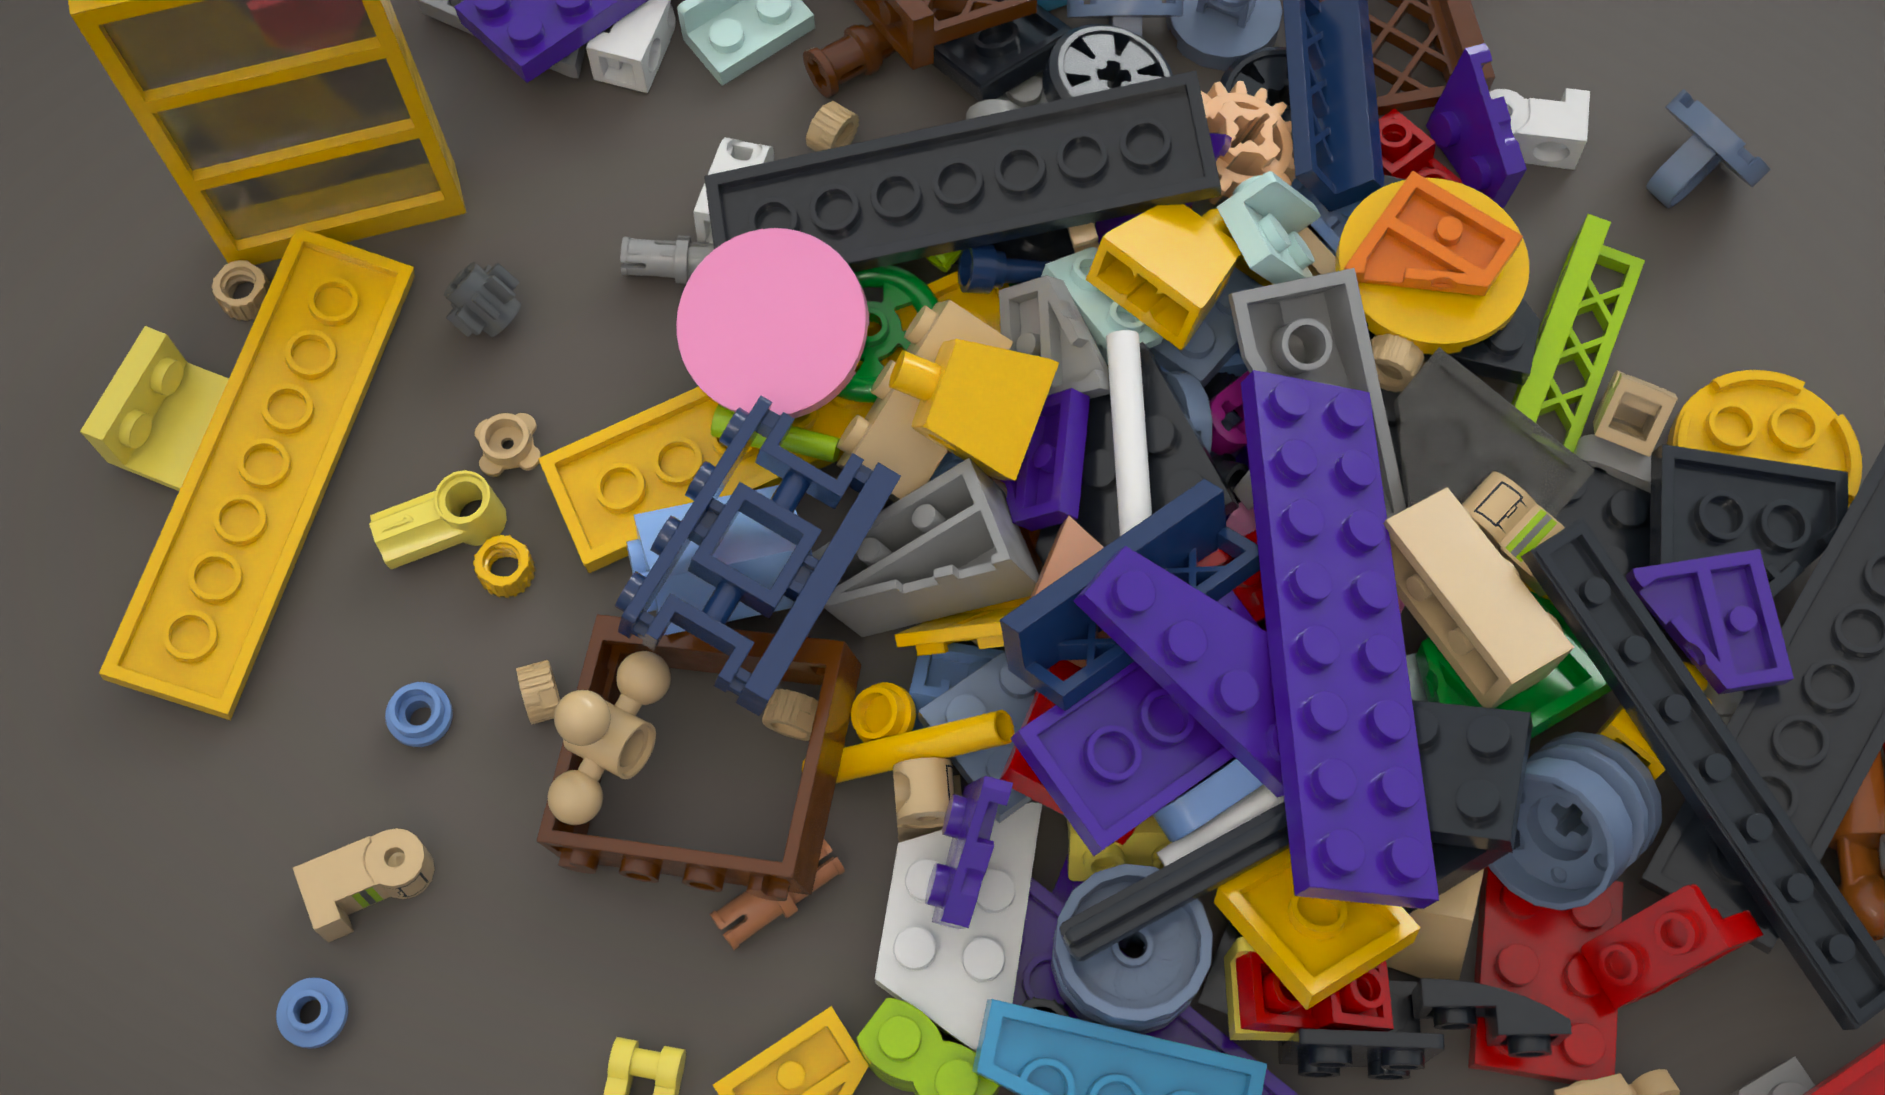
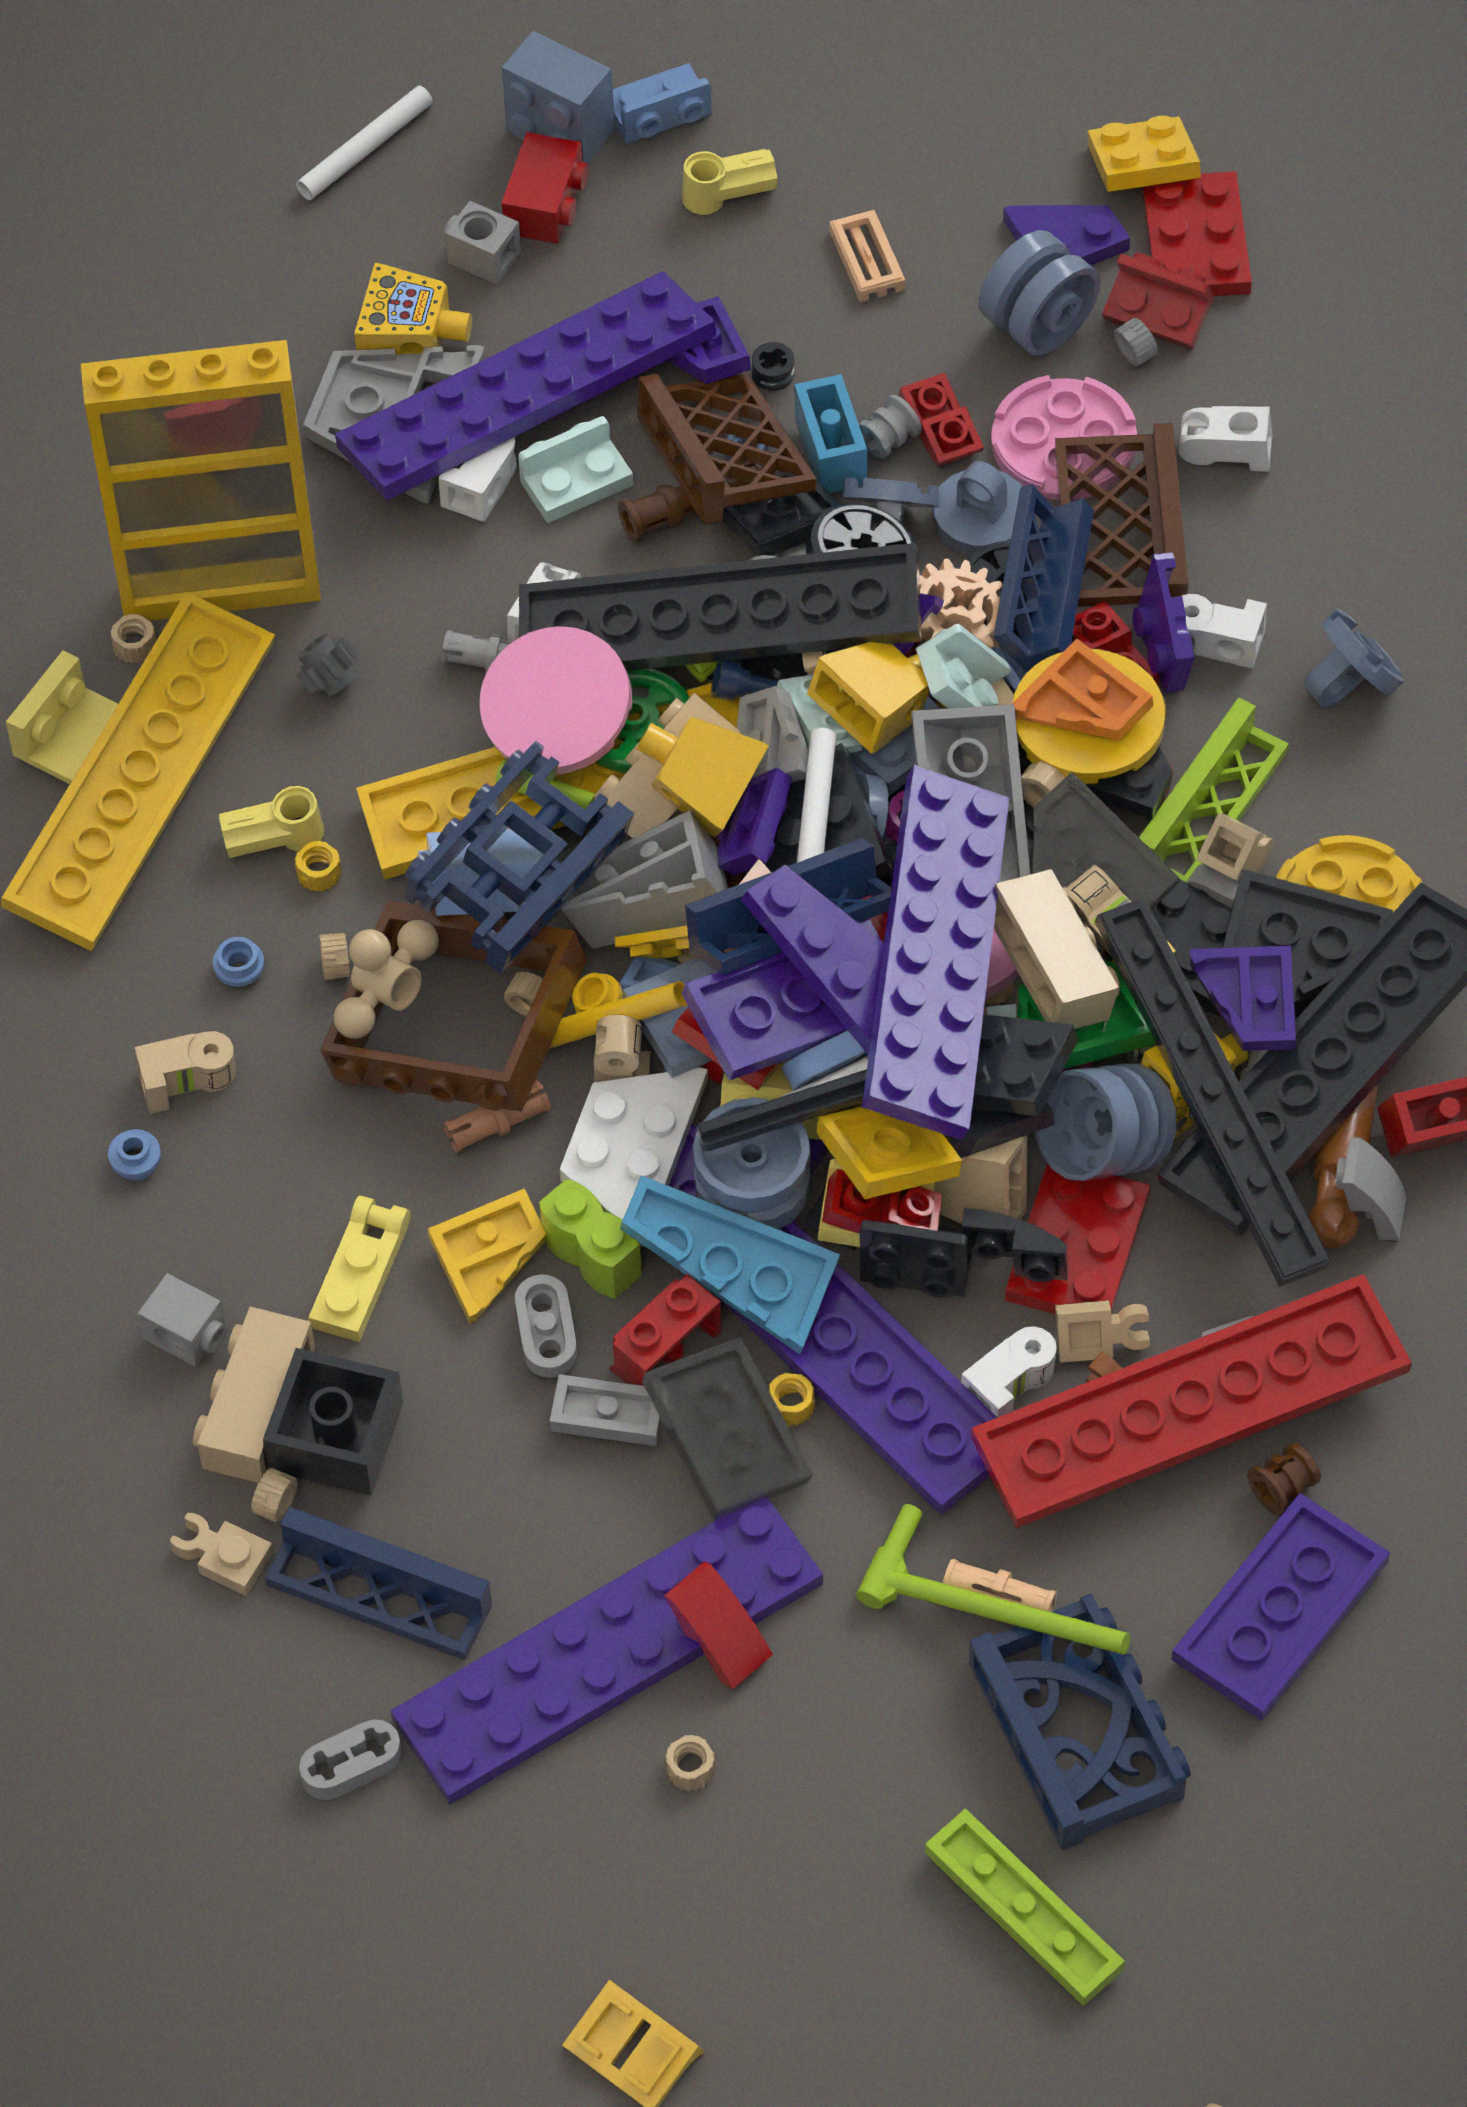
camera: 10 degrees right, 10 degrees down
tan plate [475,413,541,477] -> none
tan axle [806,101,859,152] -> none
dark purple wing [925,776,1013,929] -> none
red bracket [1581,884,1764,1010] -> none

